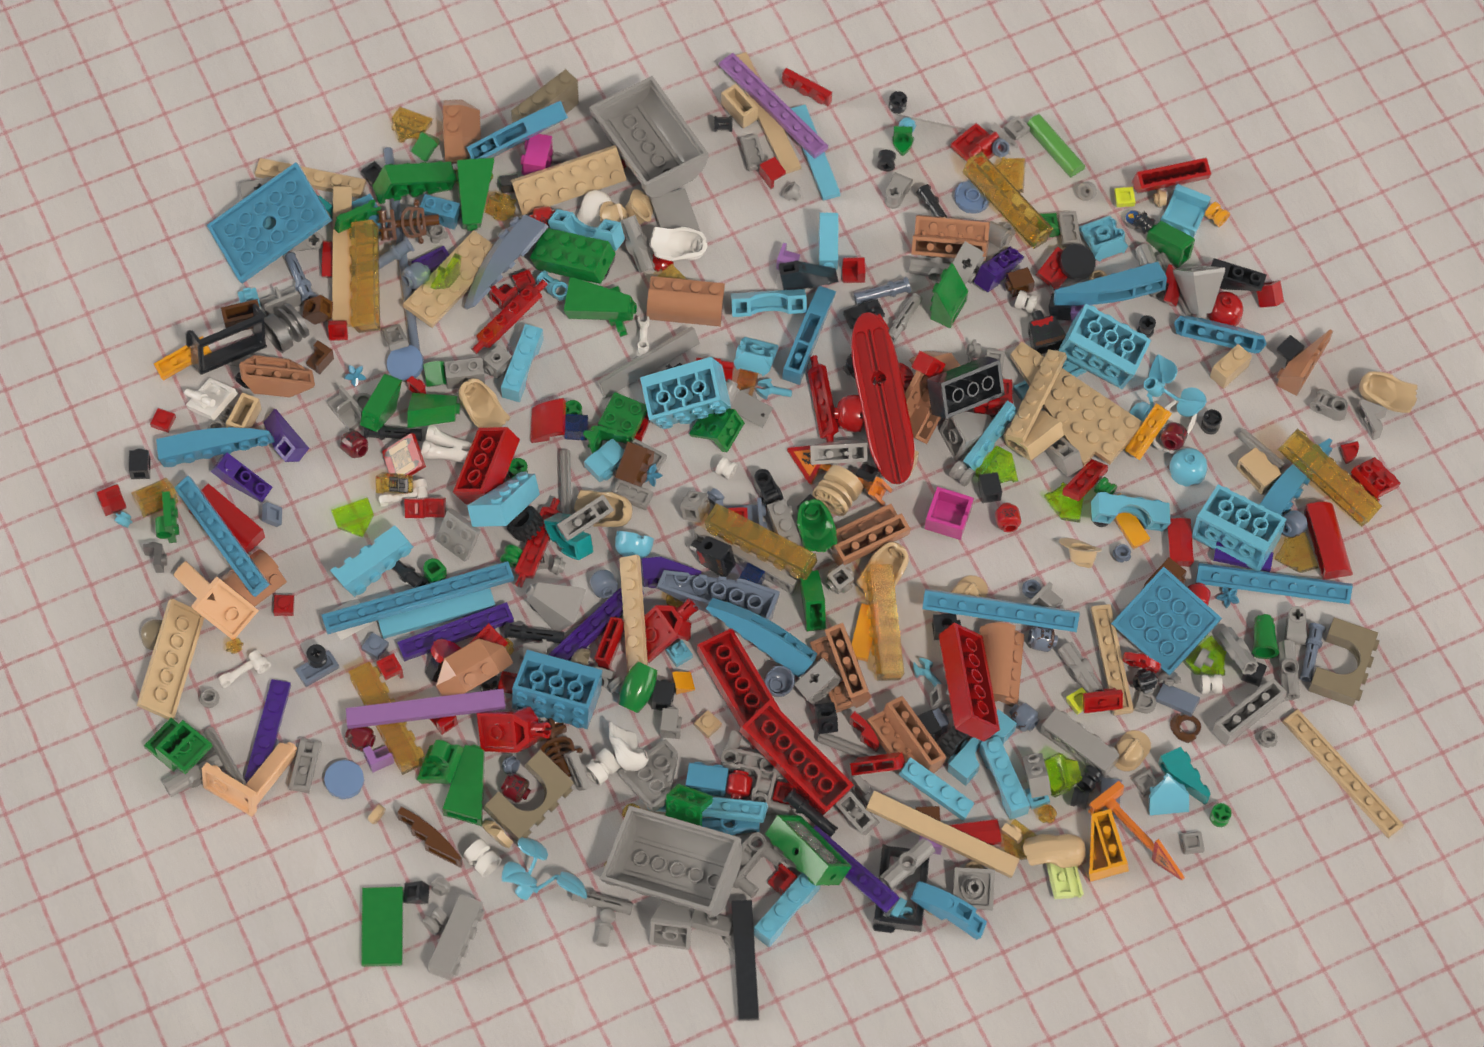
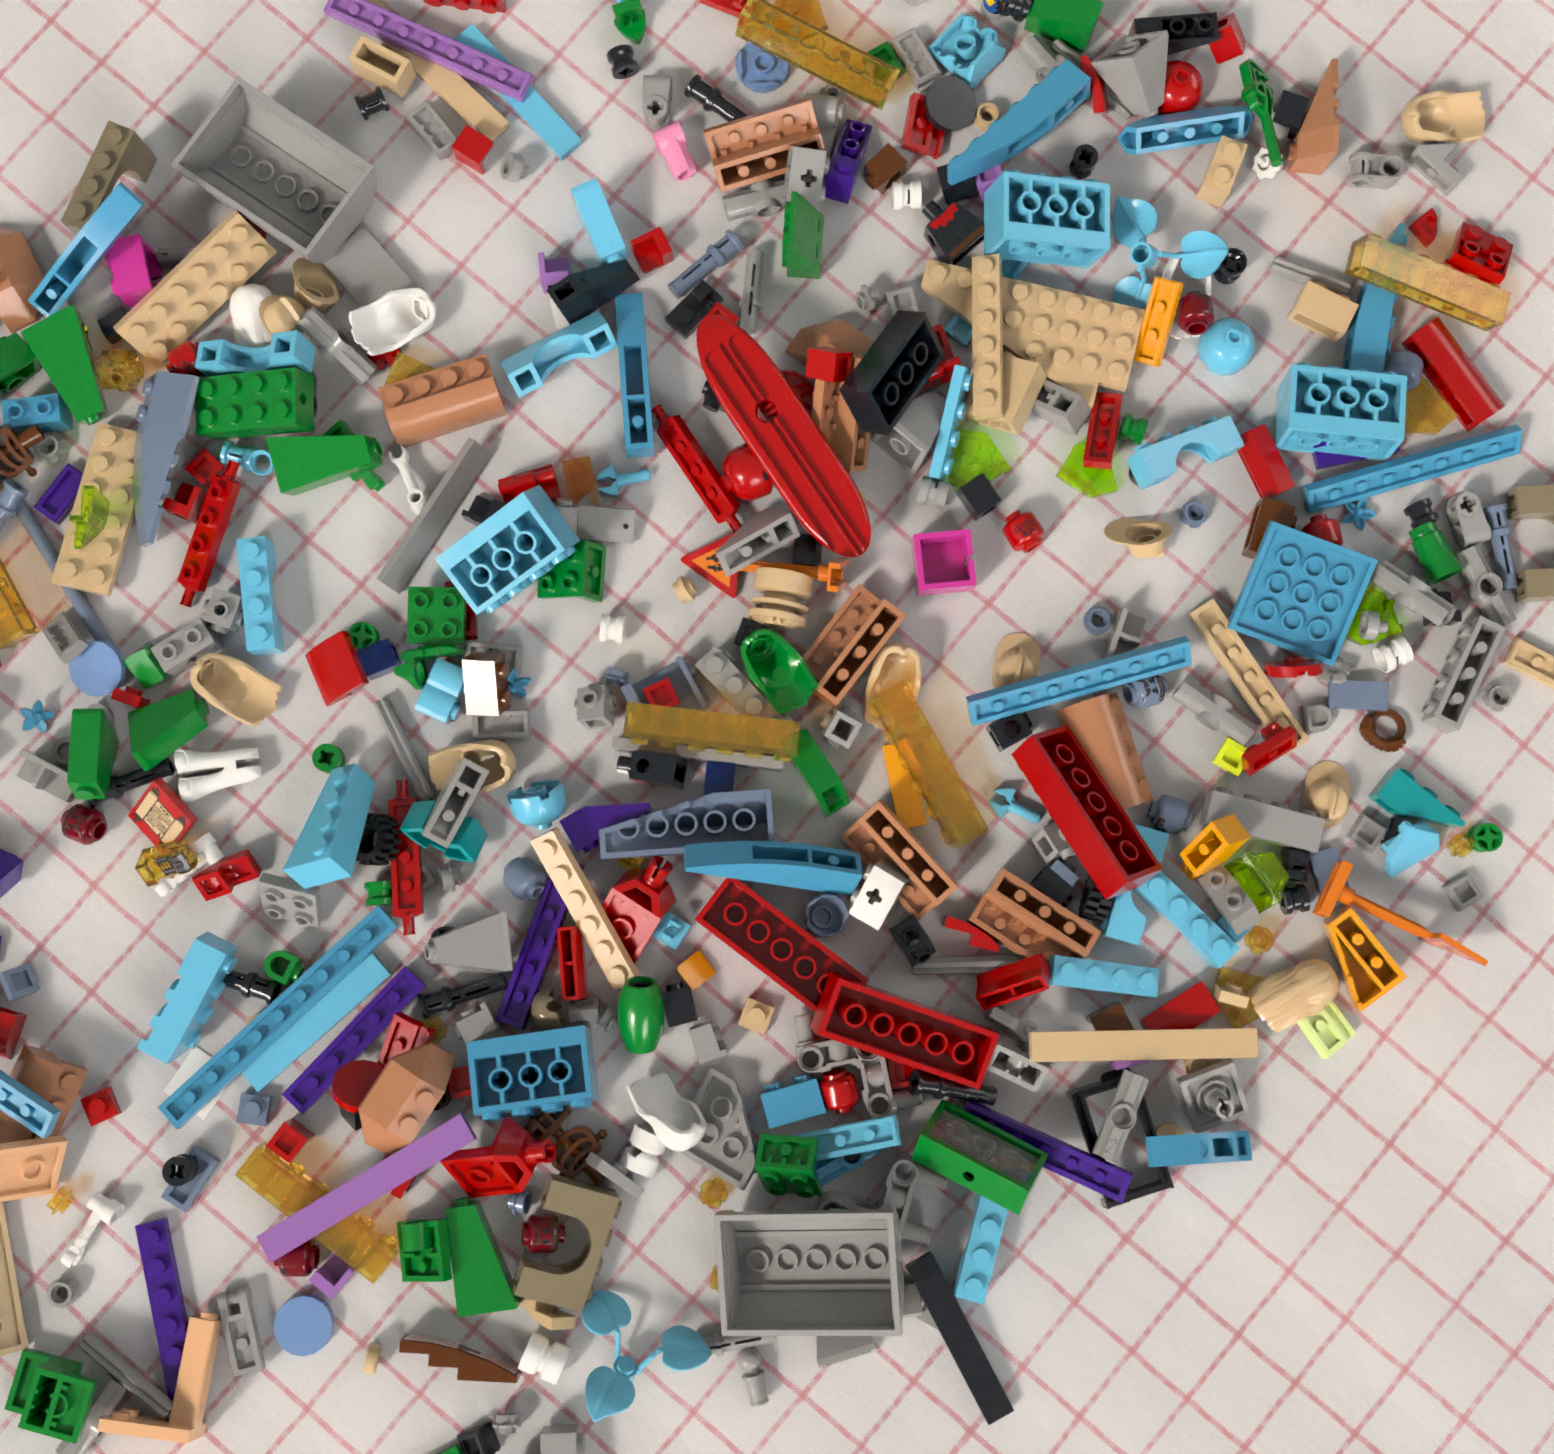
camera: 25 degrees left, 20 degrees up
clear neon green slope [331,497,374,538] -> none
sand blue head [402,262,431,290] -> none
red brick [453,427,520,504] -> none
medium azure slope [734,337,779,376] -> none
black piece [753,469,783,508] -> none
red panel [768,863,798,896] -> none
medium azure tile [890,897,914,919] -> none
light orange tile [1114,493,1150,549] -> none
black gear [1133,669,1157,694] -> none
none -> bright pink piece [652,121,697,181]
none -> tan plate [672,576,697,603]
none -> light orange hinge [1179,814,1251,881]
none -> green piece [1239,58,1282,167]
none -> white piece [1252,146,1283,180]
none -> black wheel [1403,498,1440,529]
none -> clear yellow plate [1446,832,1474,858]

